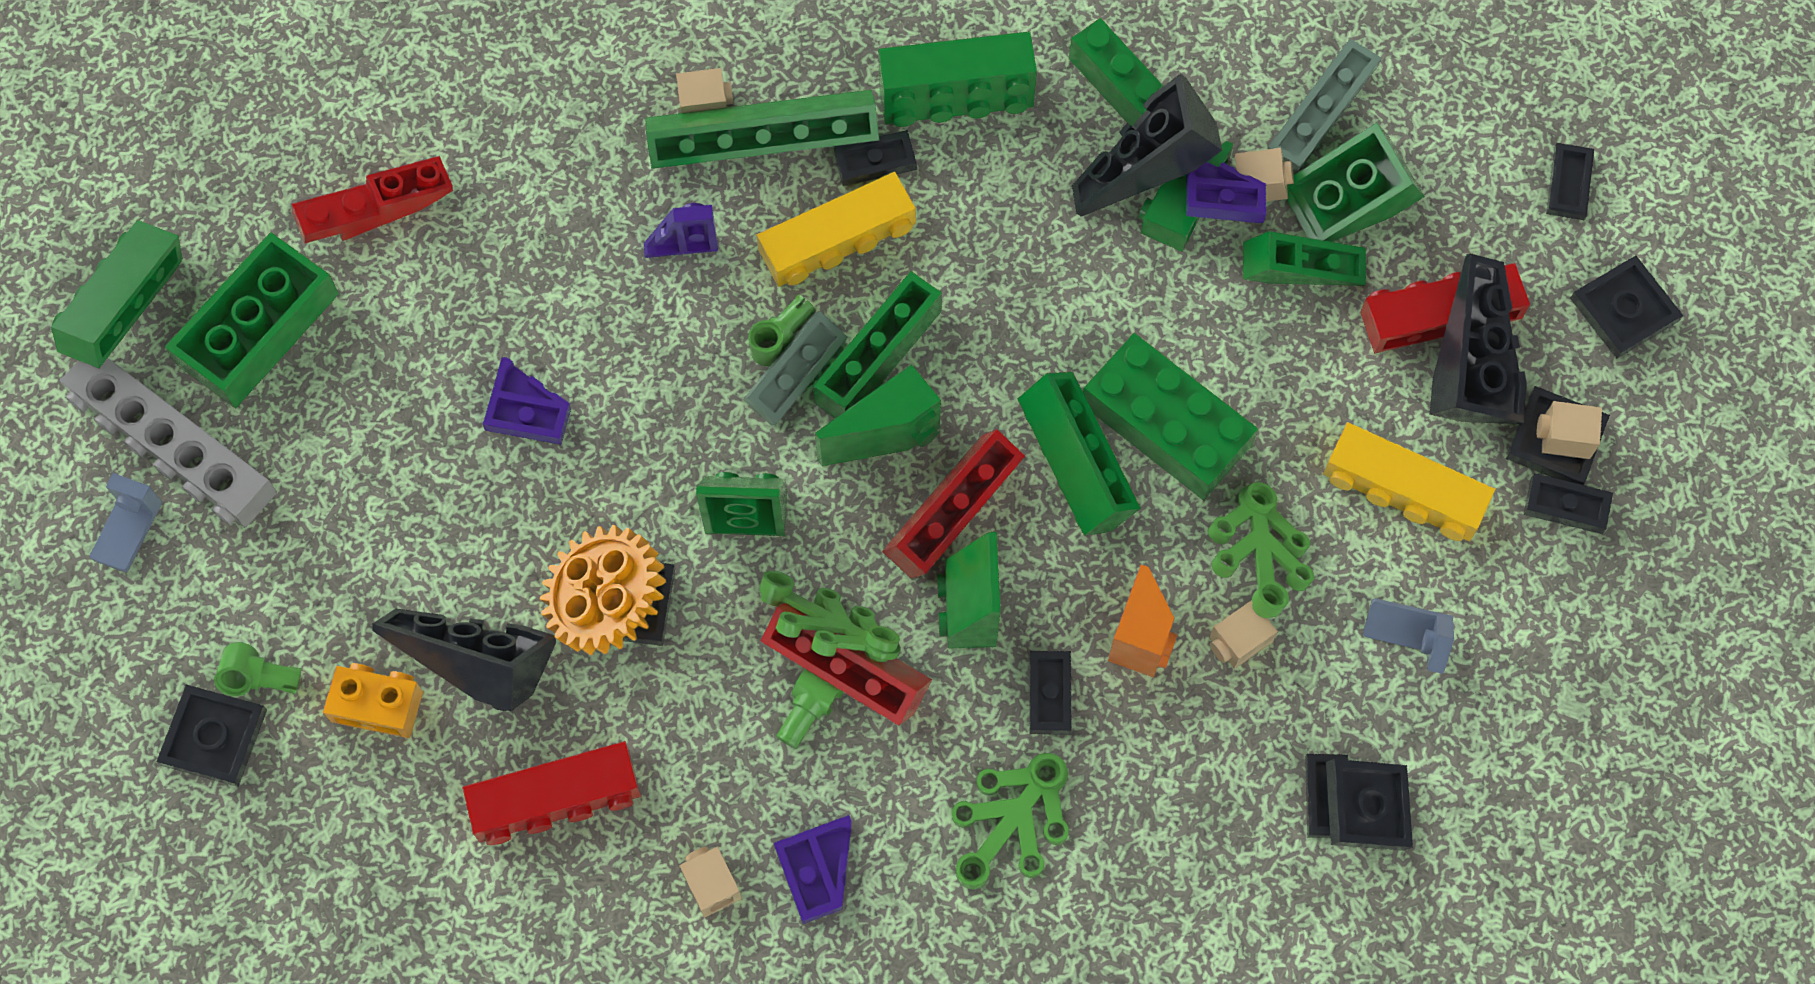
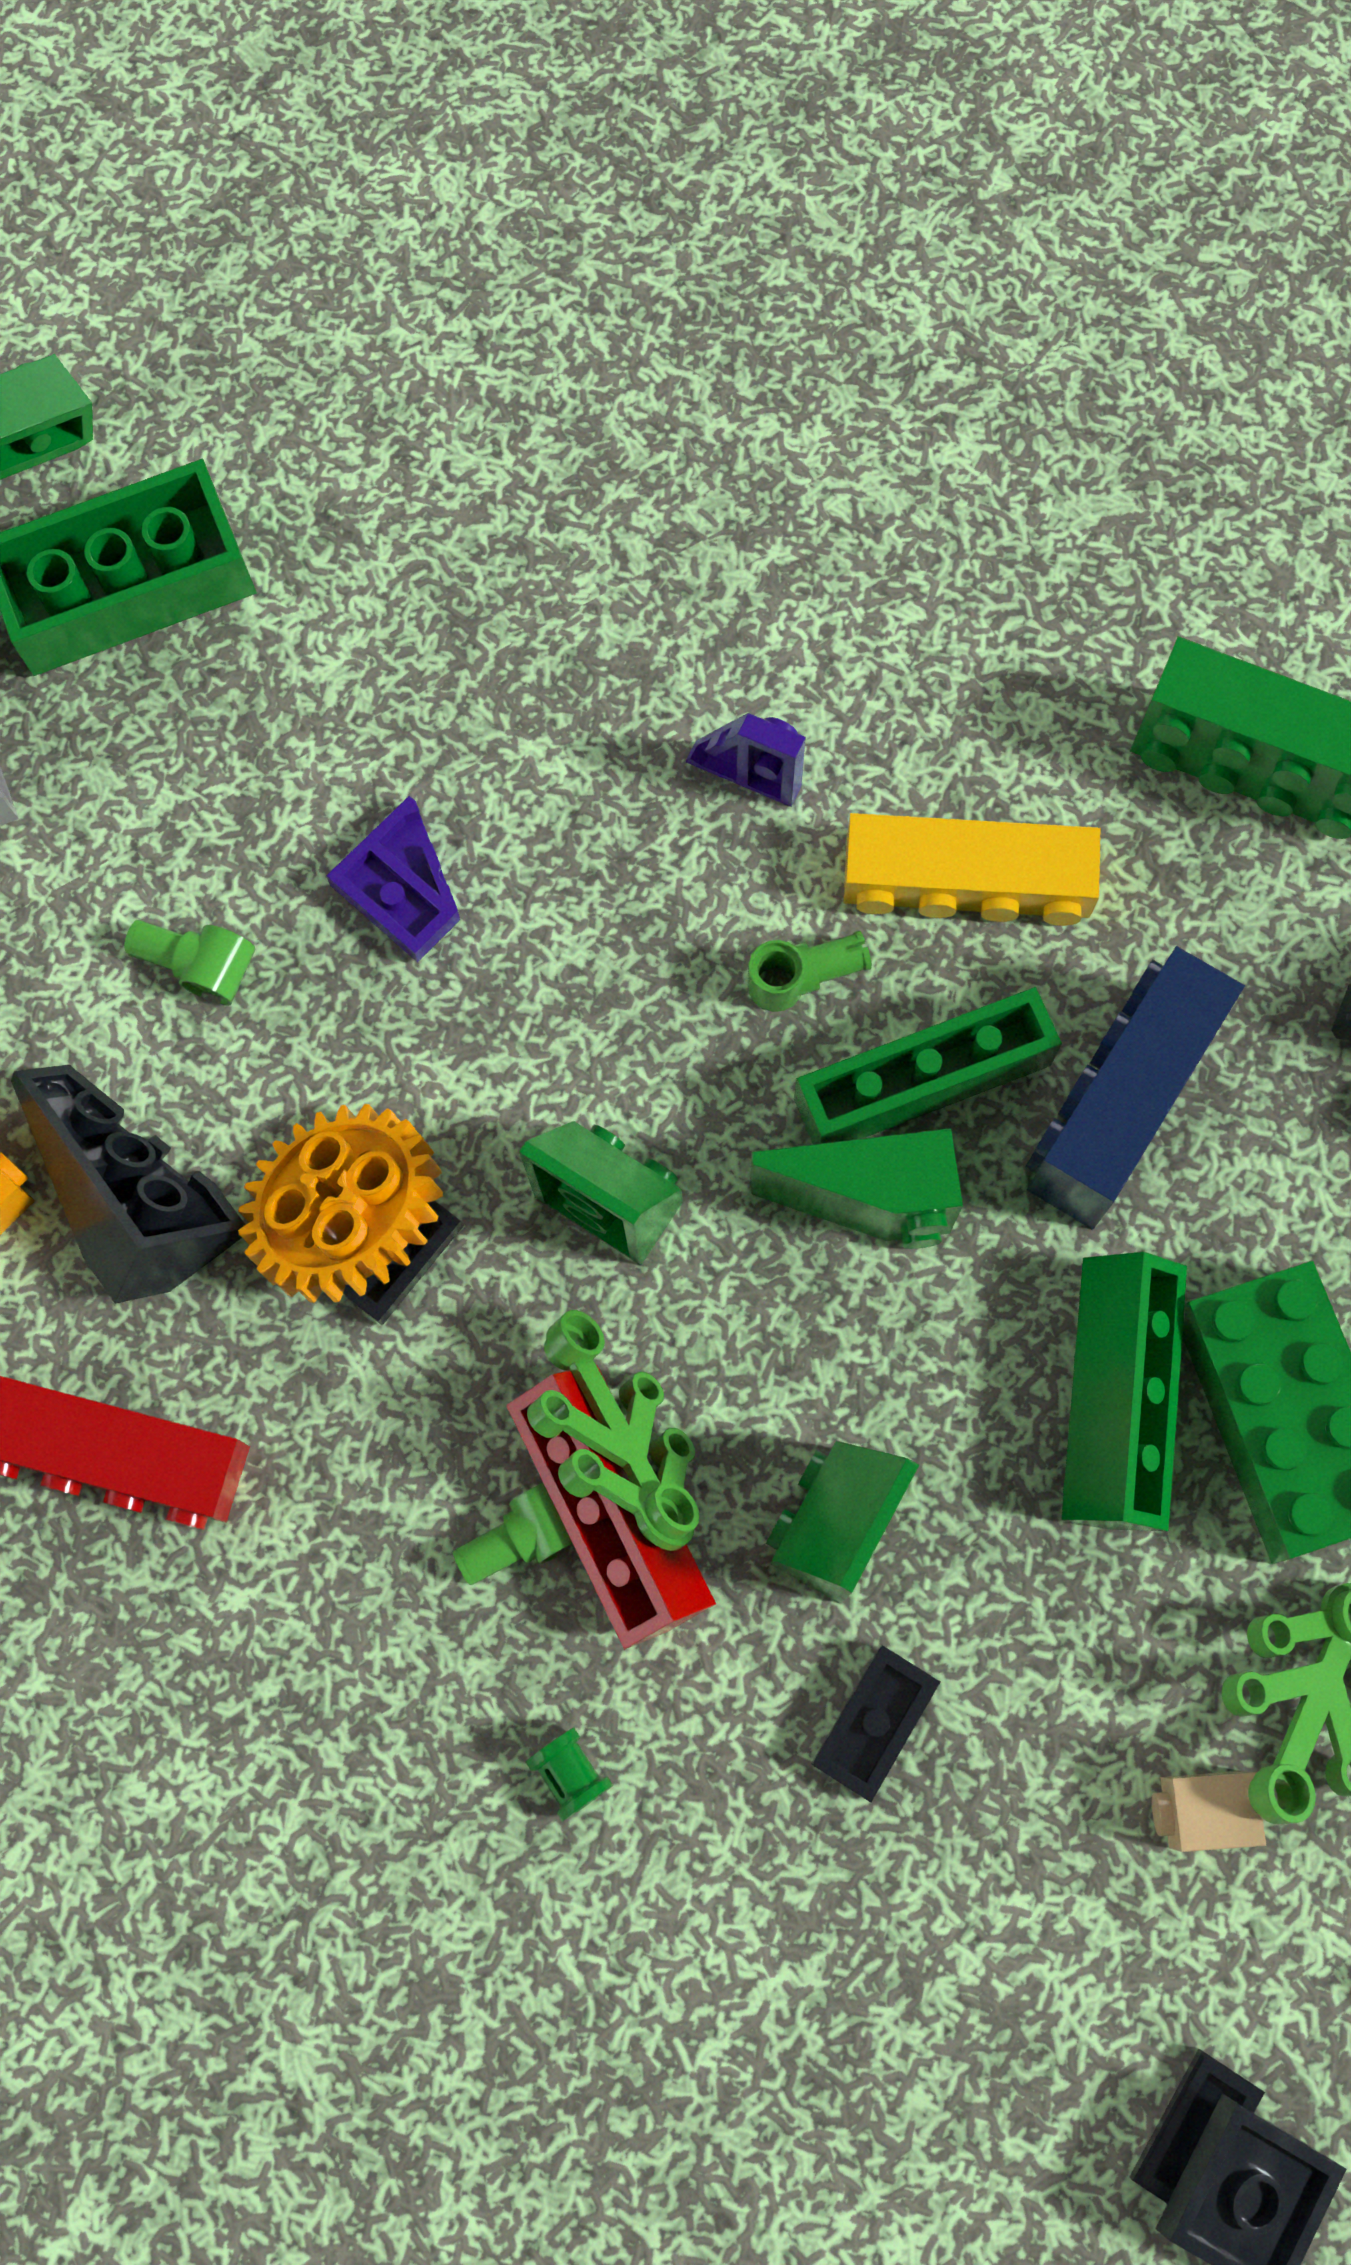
camera: 35 degrees right, 5 degrees up
red slope [291,156,453,244] -> none
green brick [645,90,879,169] -> none
tan brick [676,68,734,113] -> none
tan brick [679,846,742,918] -> none
sand green plate [743,311,848,426] -> none
dark purple wing [773,815,852,924] -> none
black plate [834,130,917,186] -> none
red brick [882,429,1025,579] -> none
bright green plant [952,753,1069,889] -> none
orange slope [1108,564,1178,678] -> none
none -> bright green pin [124,920,256,1006]
none -> green bush [525,1728,614,1822]
none -> dark blue brick [1025,946,1245,1230]

